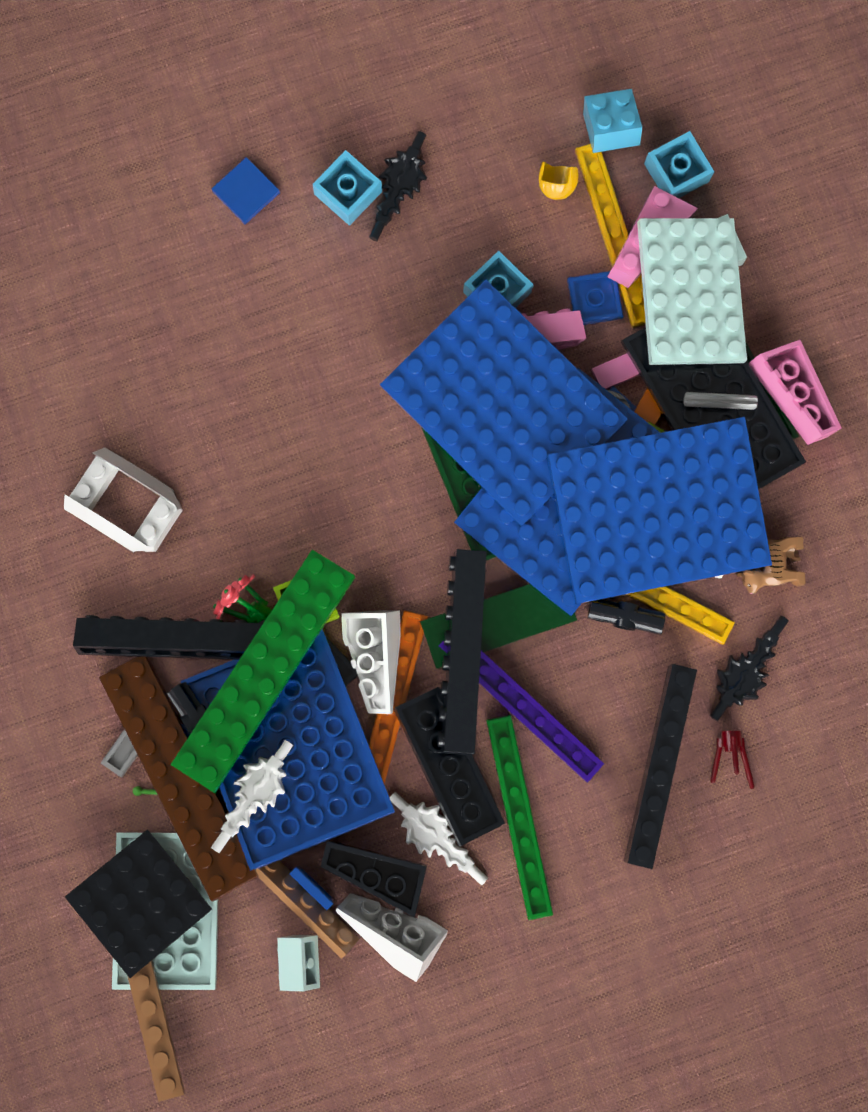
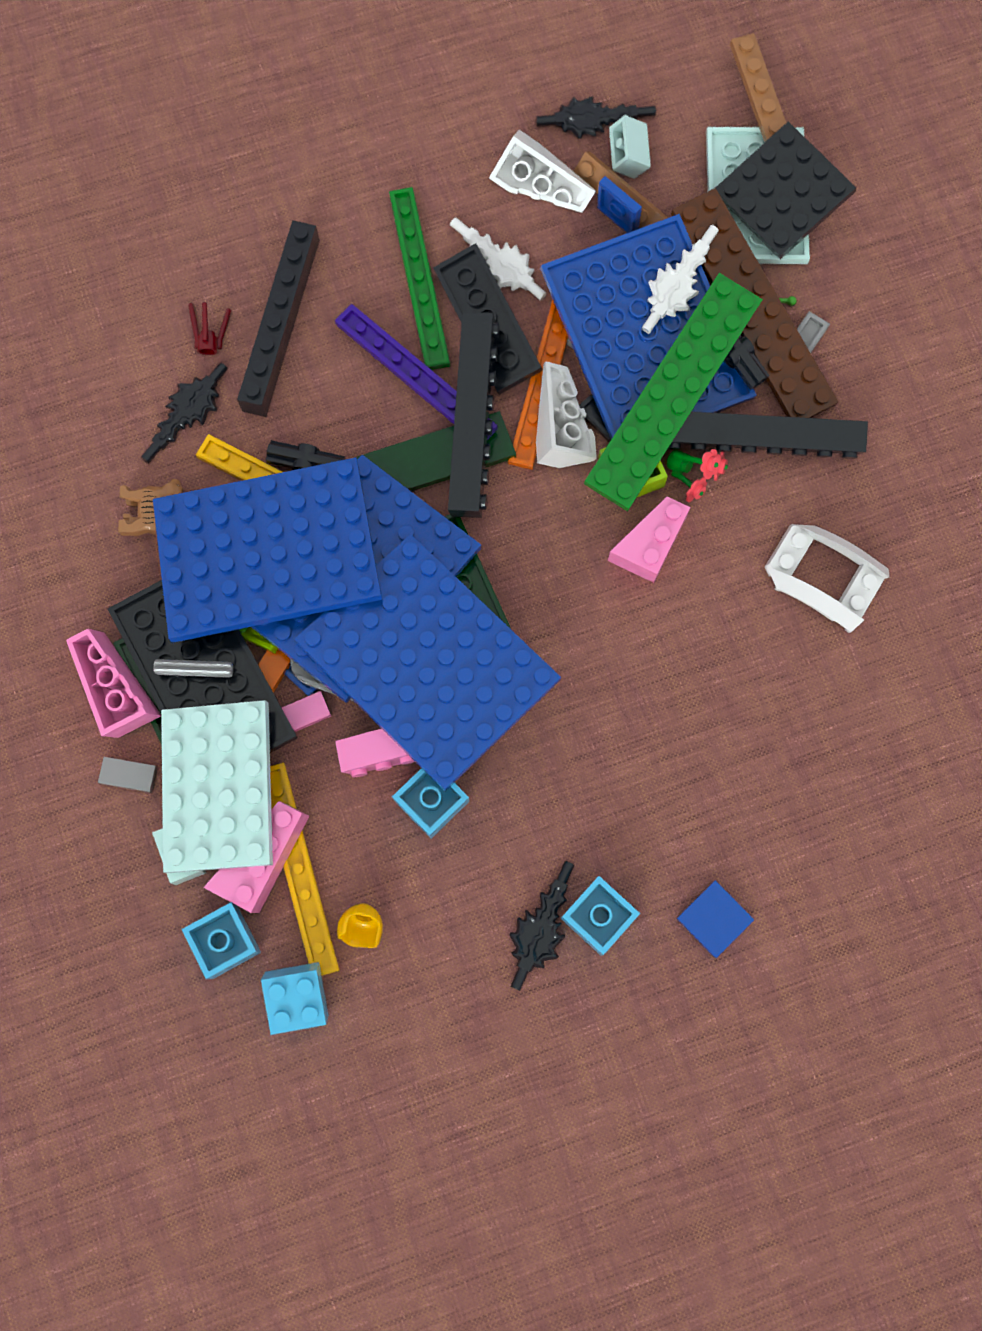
camera: 175 degrees left, 5 degrees down
black wedge [321,840,427,917] -> none
blue tile [567,271,624,325] -> none
none -> light grey tile [98,757,158,793]
none -> black piece [536,96,656,139]
none -> bright pink wedge [608,497,691,583]

